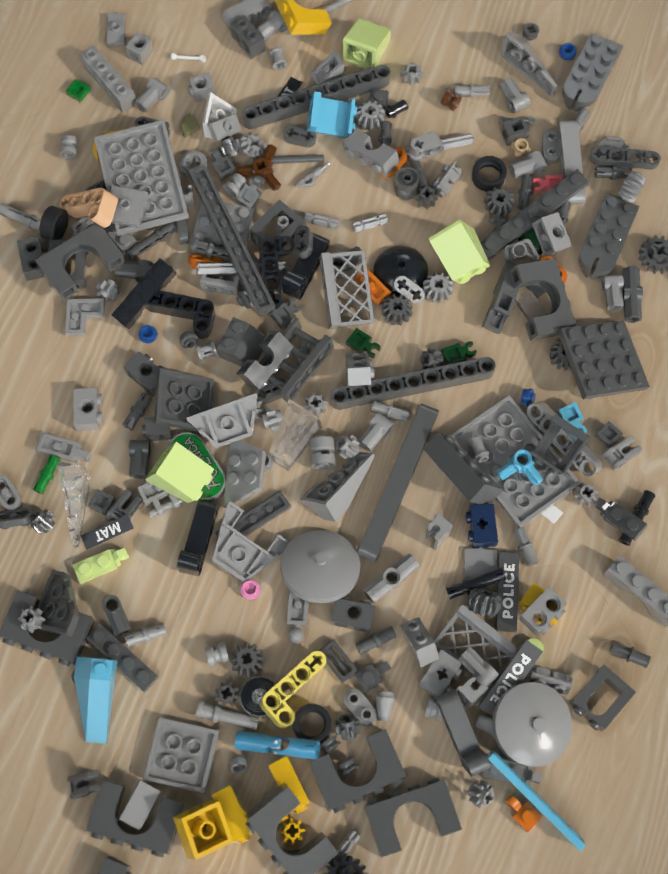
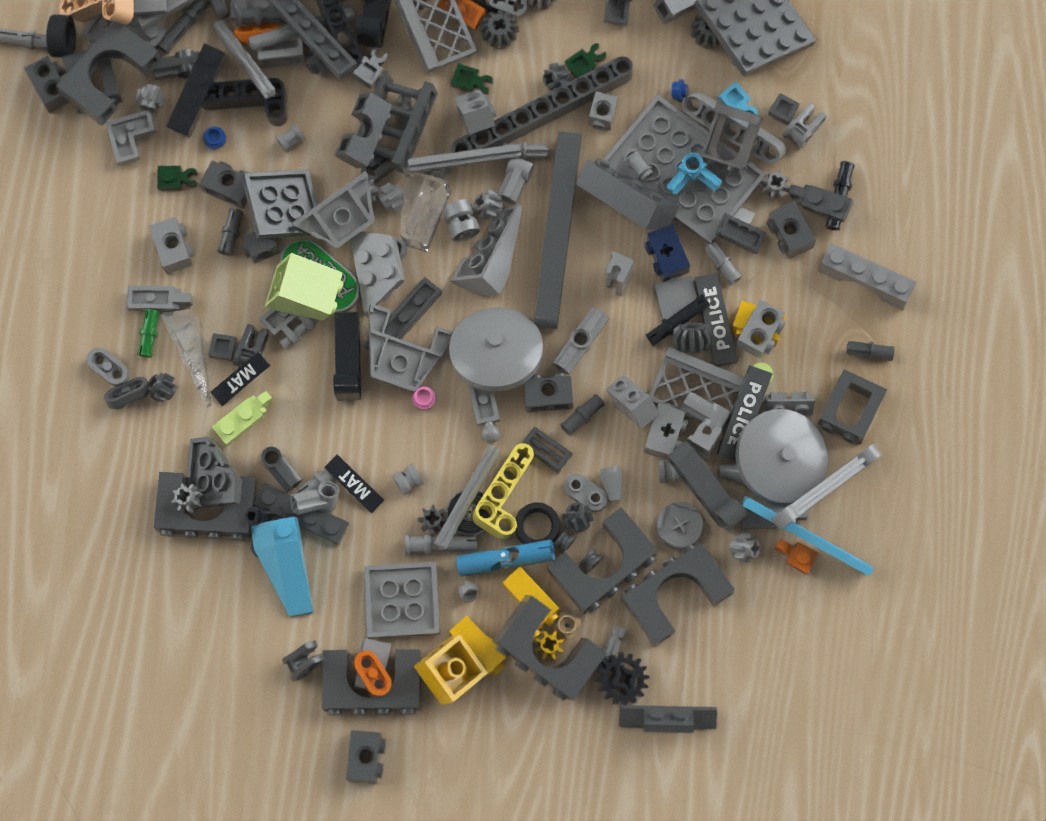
camera: 10 degrees left, 5 degrees up
dark grey piece [129,440,151,479] -> none
dark grey plate [180,331,198,348] -> none
dark grey slope [217,317,266,367] -> none
dark grey gear [230,642,265,678] -> none
dark grey plate [355,661,391,693] -> none
none -> dark green plate [157,166,198,191]
none -> light grey axle [213,20,276,99]
none -> black pin [245,506,272,526]
none -> light grey piece [290,481,339,515]
none -> black sticker [324,454,384,514]
none -> orange plate [354,650,392,697]
none -> light grey axle [408,144,521,172]
none -> light grey axle [435,445,500,550]
none -> tan plate [553,611,581,640]
none -> light grey brick [589,92,618,130]
none -> light grey tile [656,502,704,550]
none -> dark grey plate [715,213,766,254]
none -> dark grey brick [767,201,816,259]
none -> light grey piece [771,443,882,530]

